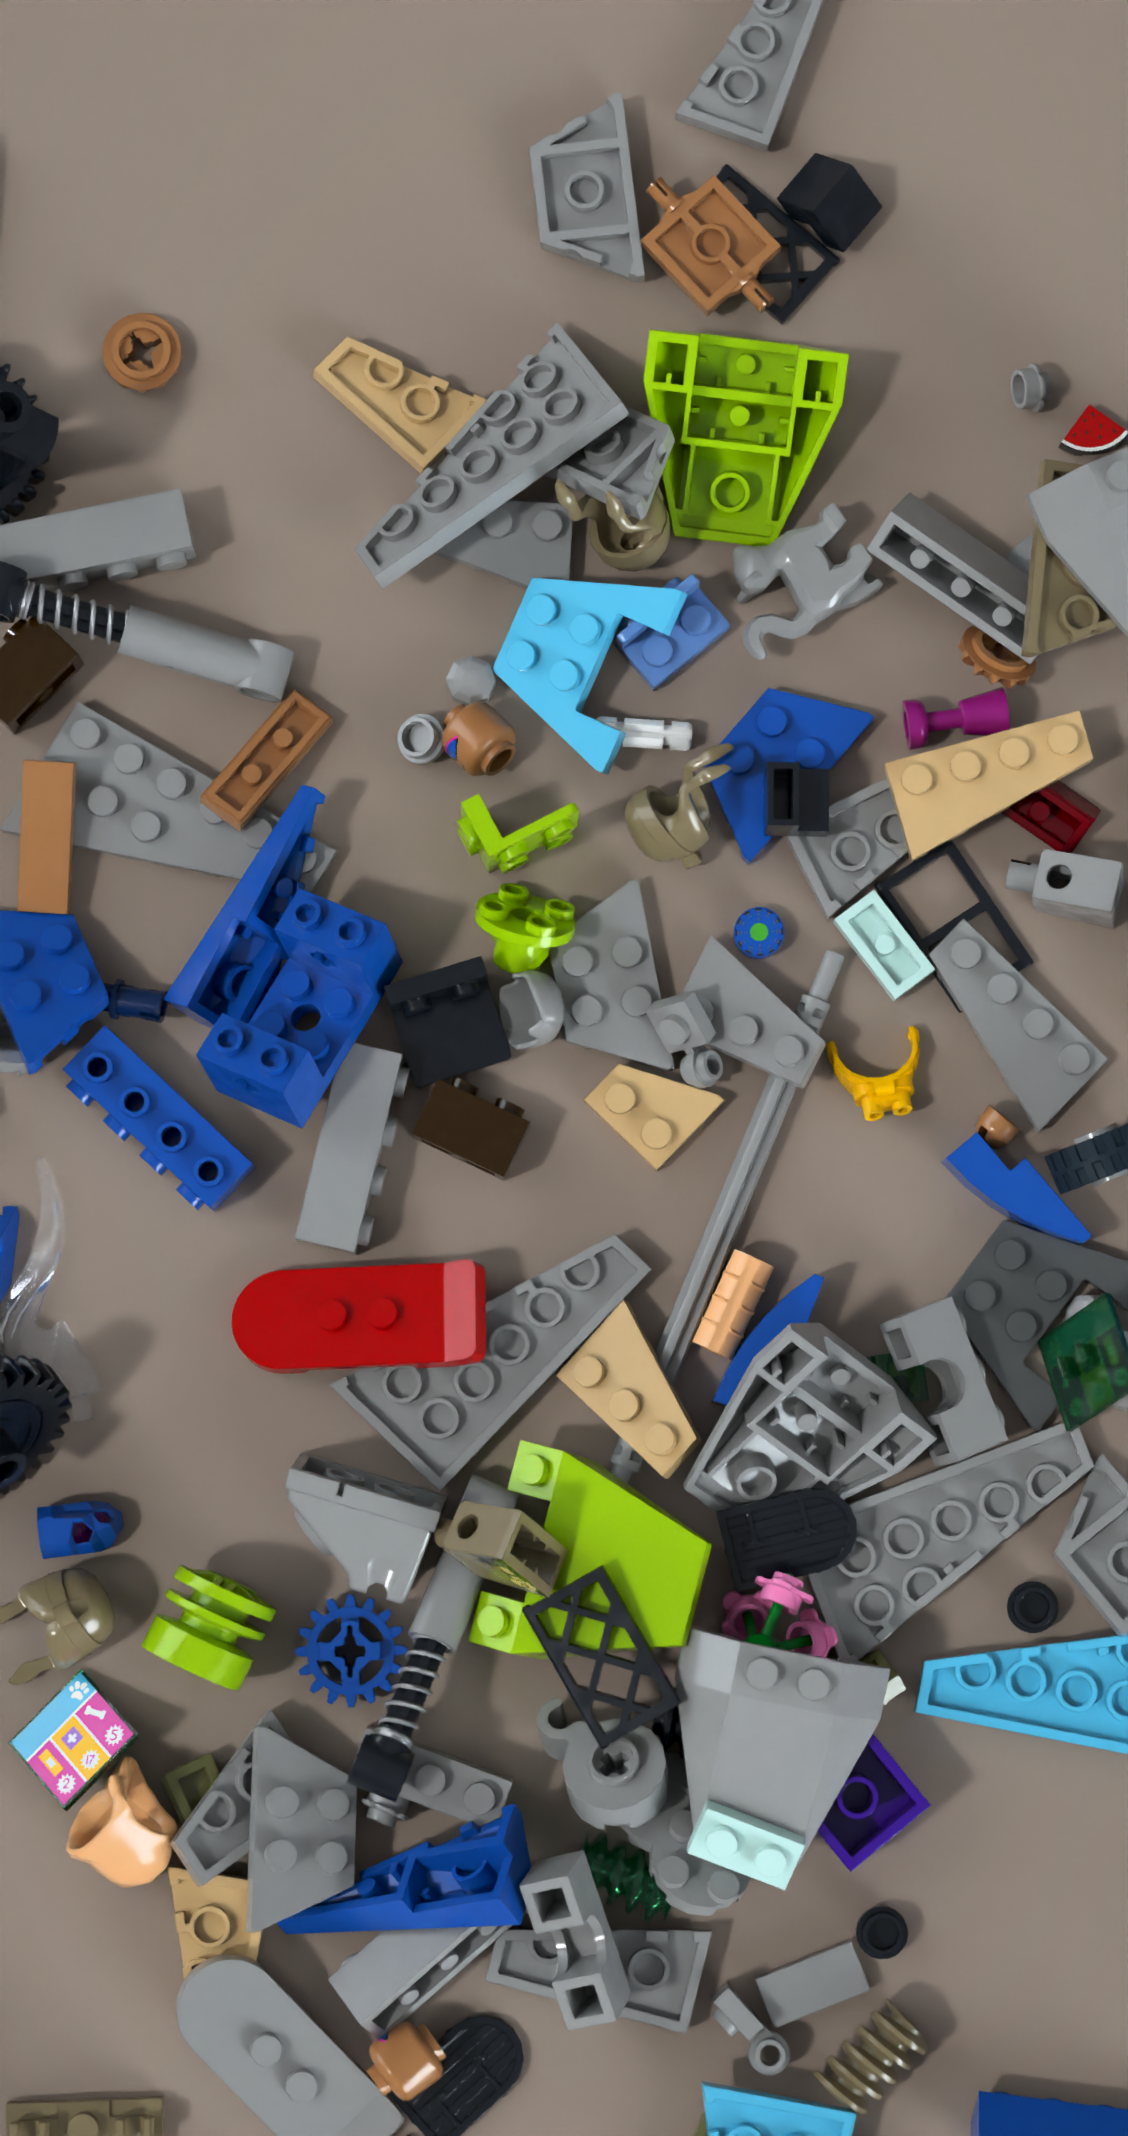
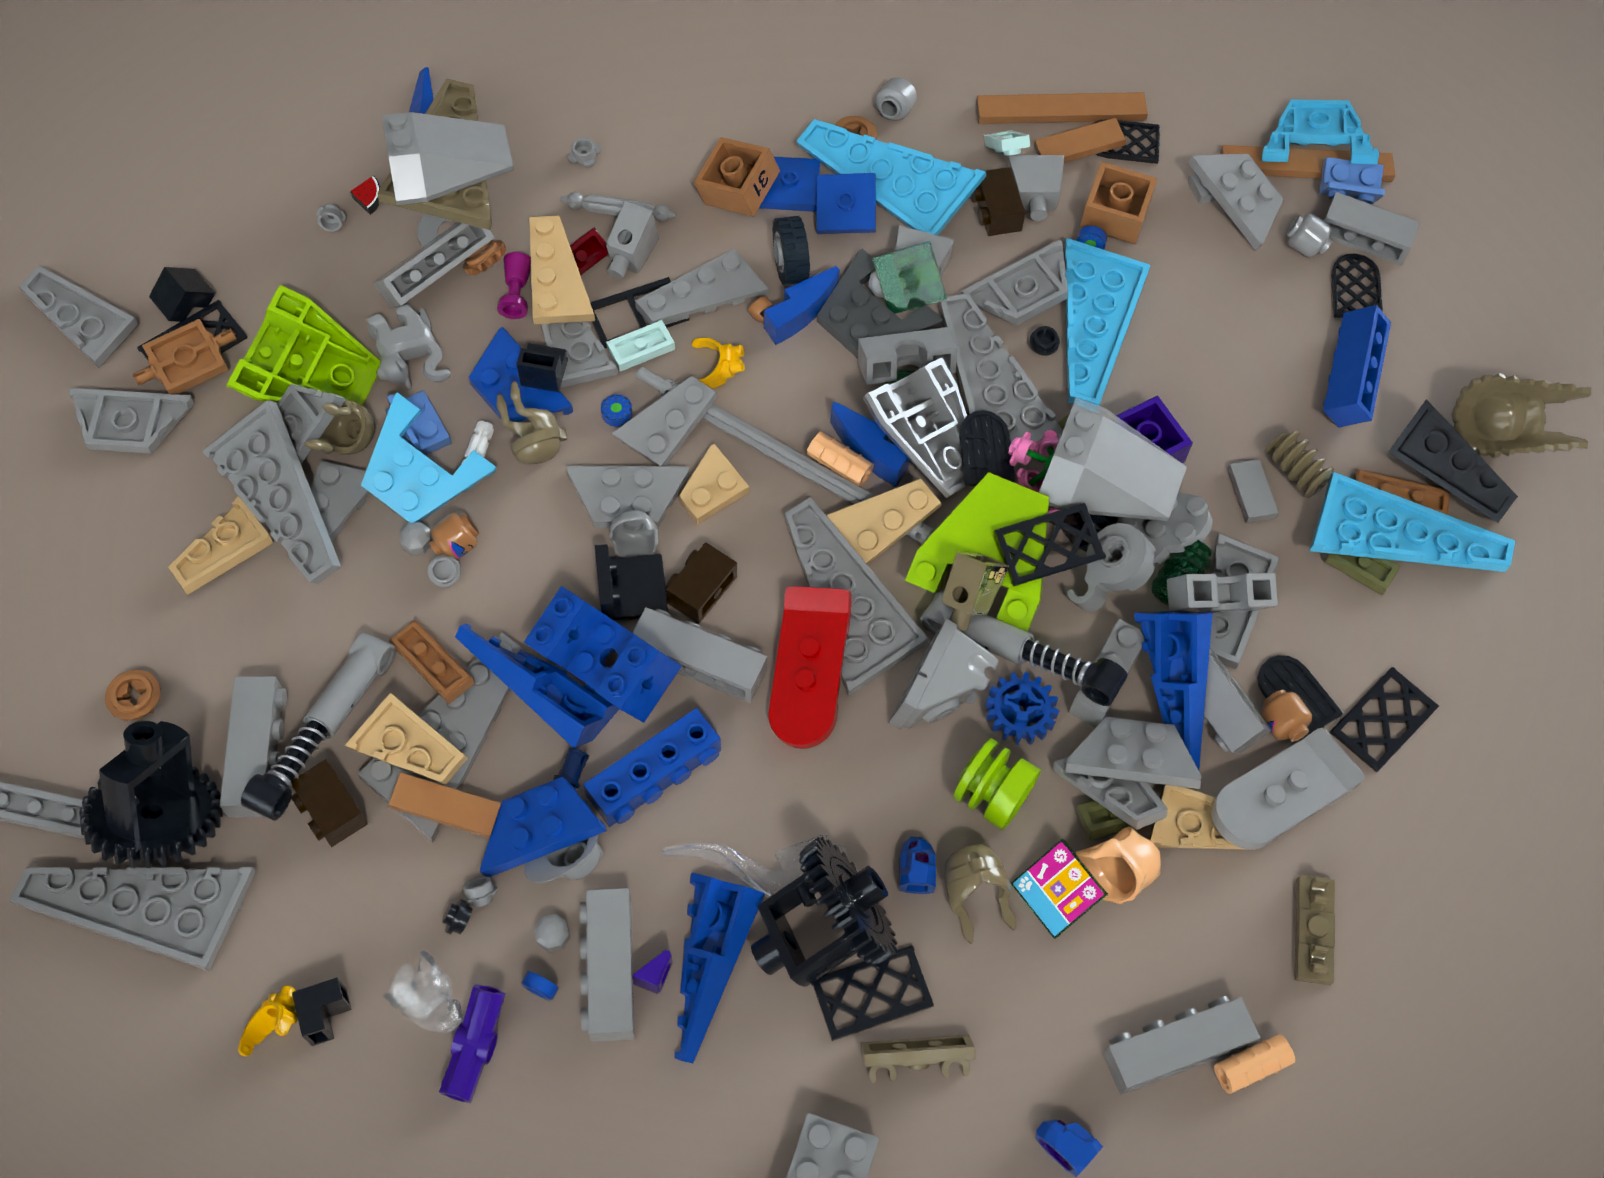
camera: 80 degrees left, 20 degrees down
light grey plate [361,1792,410,1828] -> none
lime bracket [457,793,580,874] -> none
lime plate [474,883,576,974] -> none
light grey plate [646,991,723,1088] -> none
light aqua plate [687,1799,805,1890] -> none
light grey plate [711,1982,790,2075] -> none
black plate [856,1906,908,1959] -> none
none -> tan wing [344,693,468,785]

